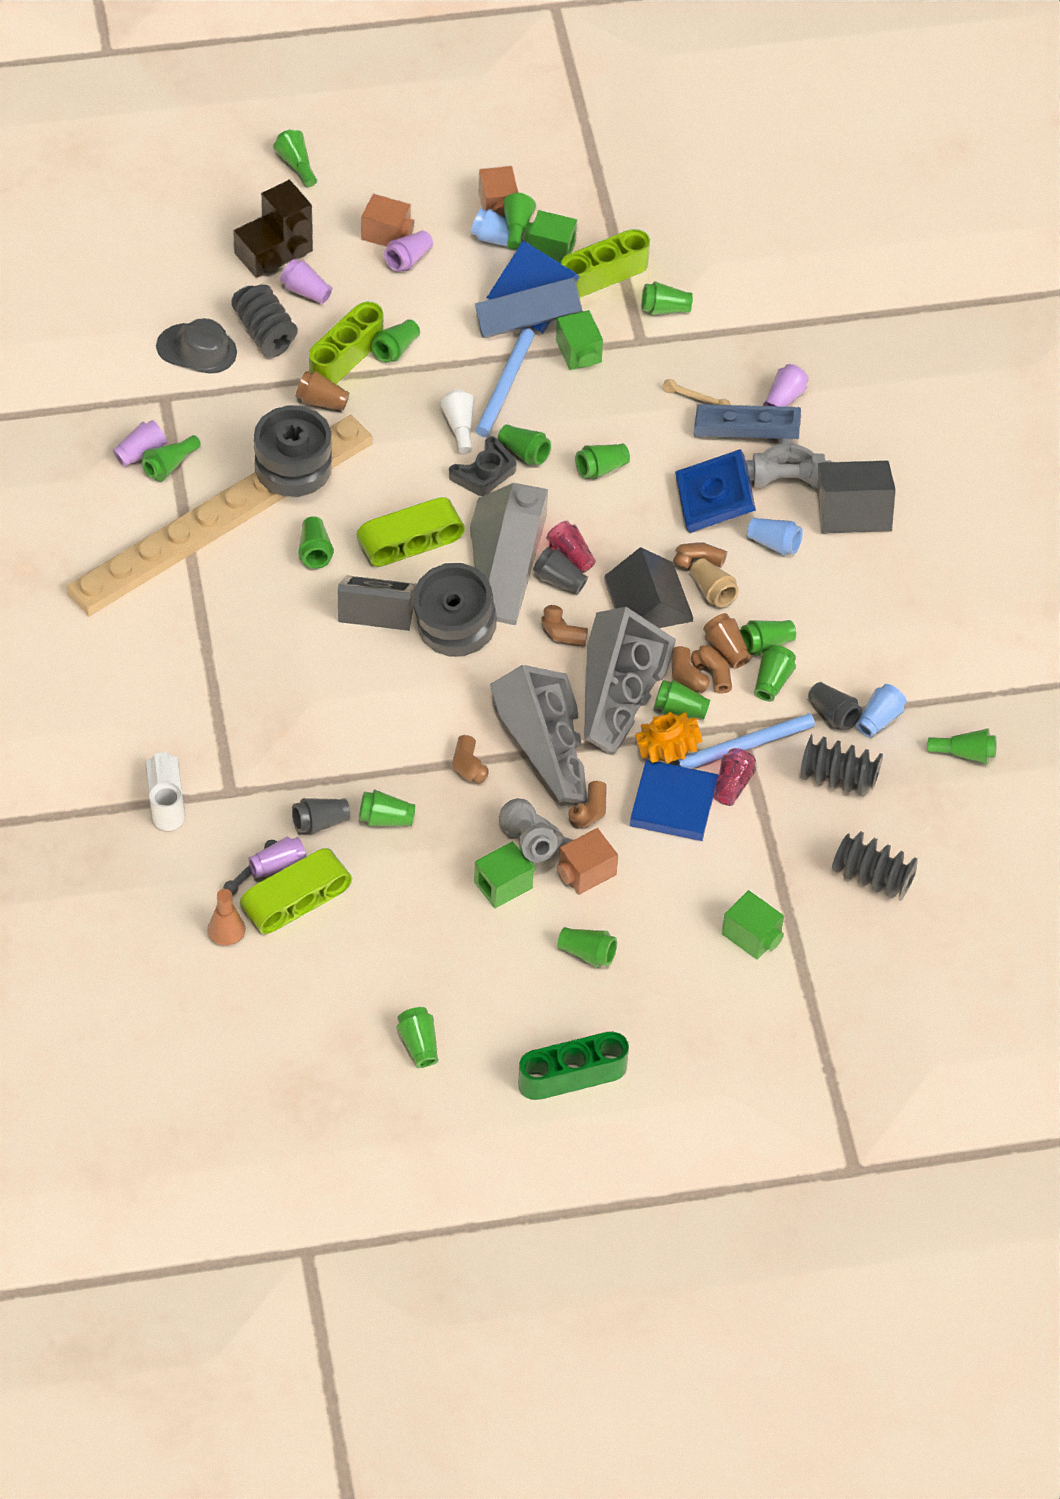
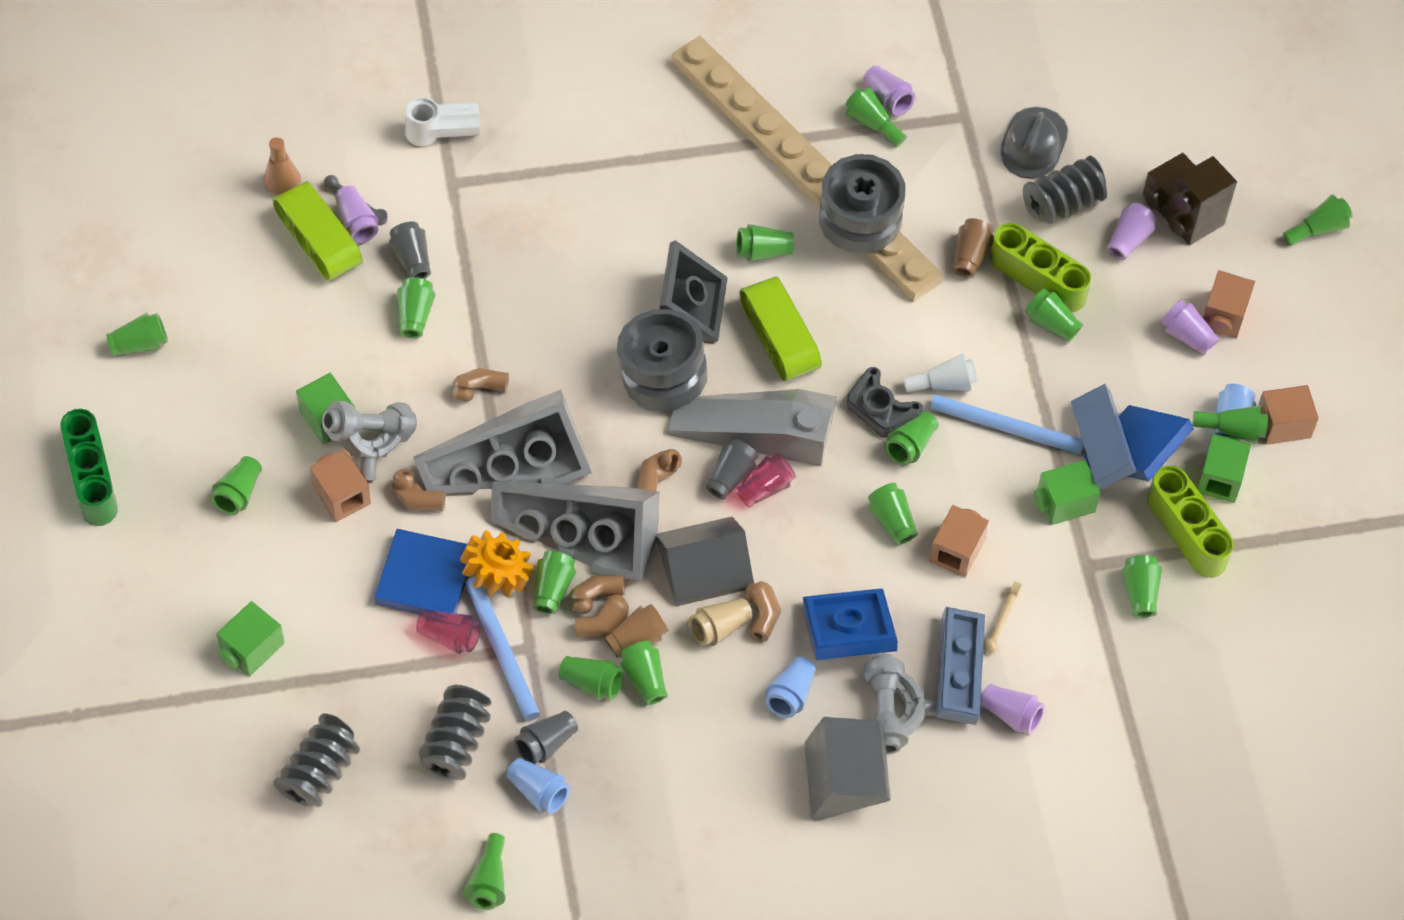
camera: 90 degrees right, 5 degrees up
none -> nougat brick [929,504,989,578]

